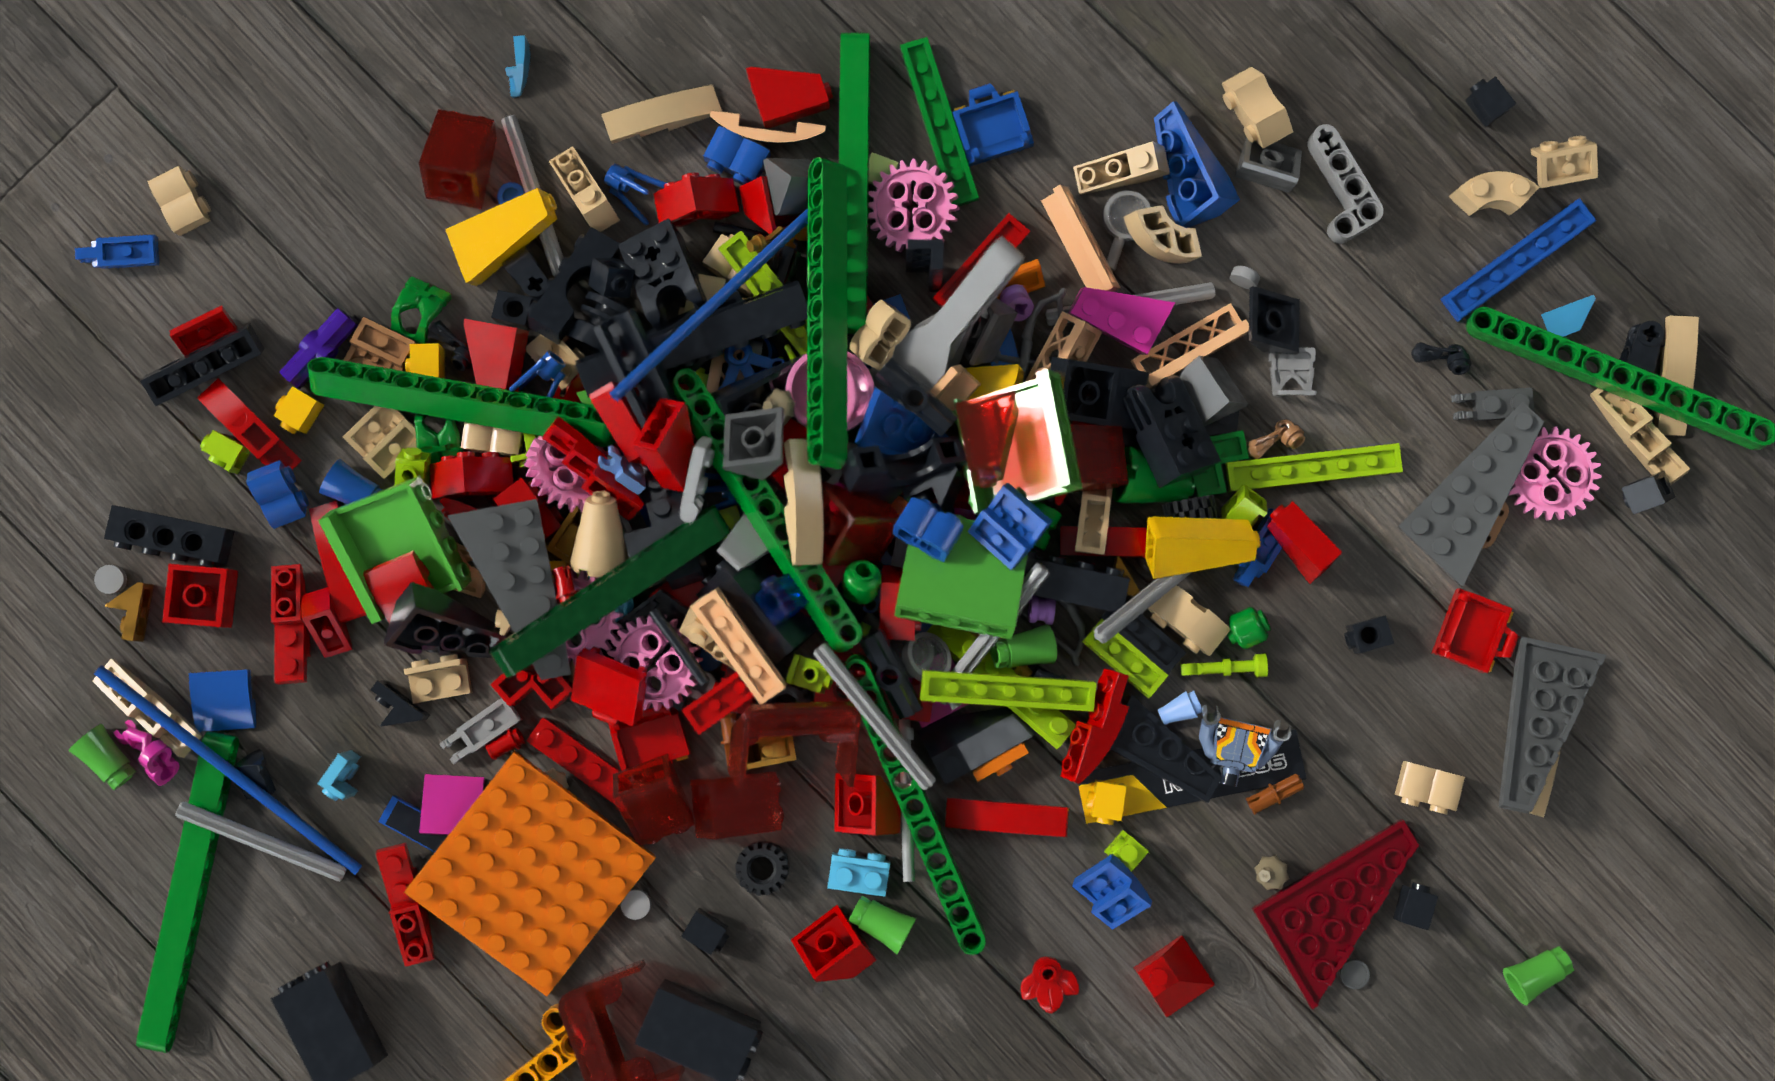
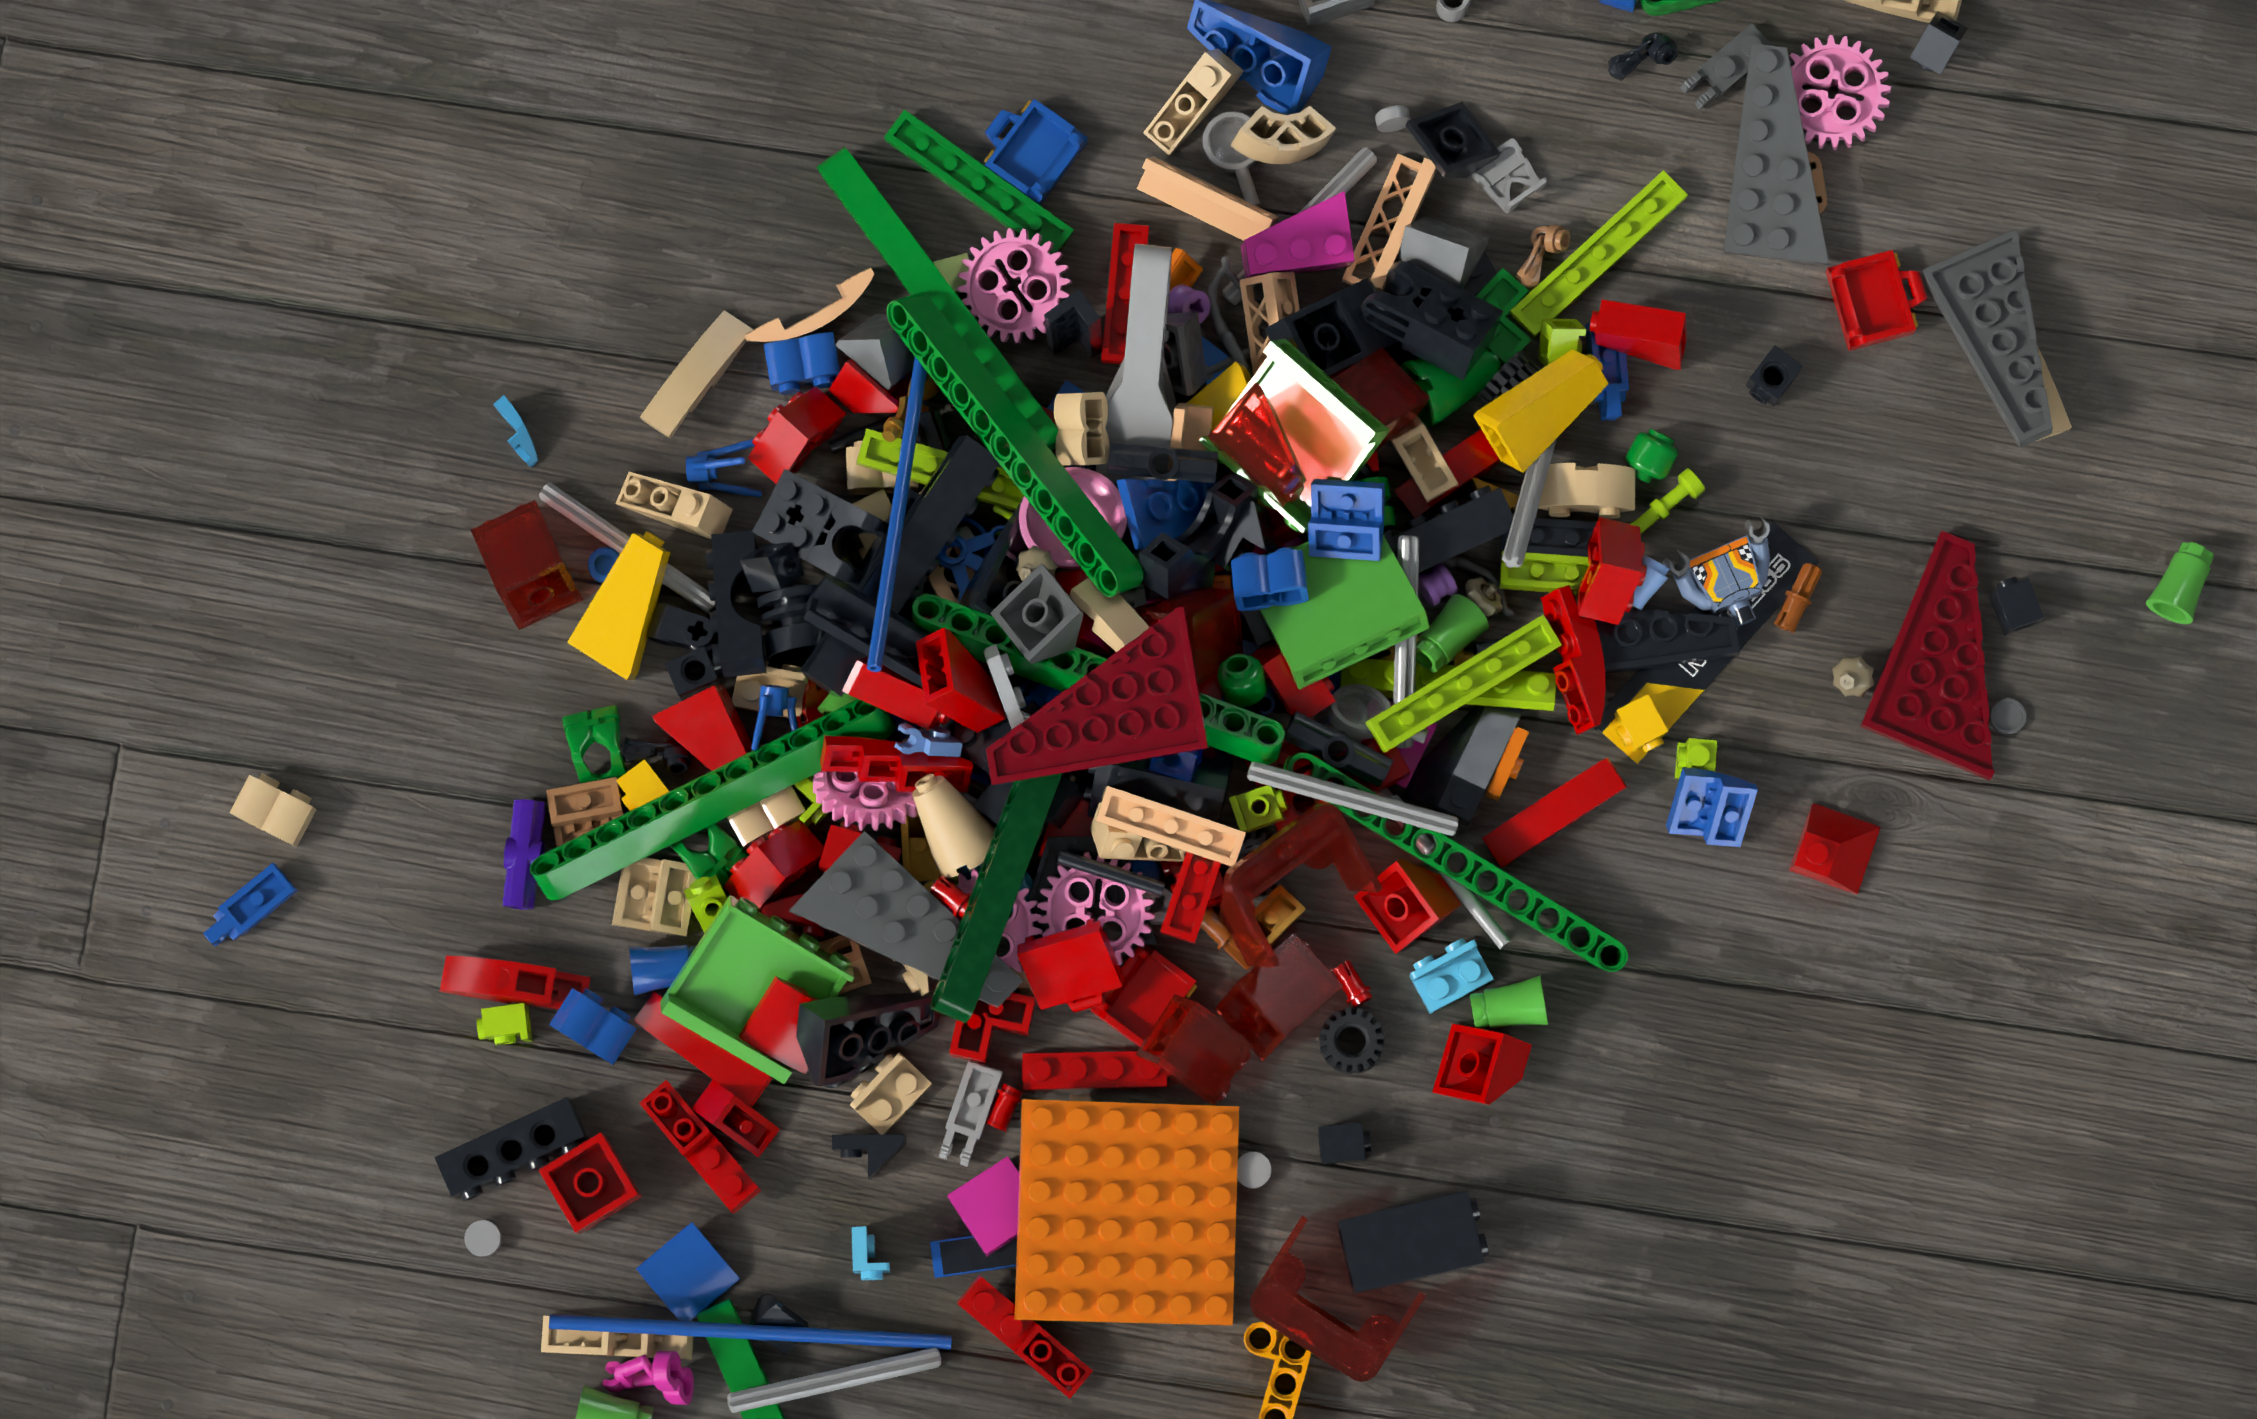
camera: 30 degrees left, 5 degrees down
pearl gold slope [105,582,154,642] -> none
black brick [140,323,265,407] -> none
red plate [170,305,237,356] -> none
yellow brick [274,386,324,435] -> none
red slope [746,67,833,129] -> none
red plate [1020,956,1079,1013] -> none
tan brick [1395,761,1465,815] -> none
none -> dark red wing [986,607,1209,785]
none -> red pin [1331,960,1373,1008]
none -> dark tan piece [1465,577,1503,616]
none -> red brick [1577,517,1647,625]

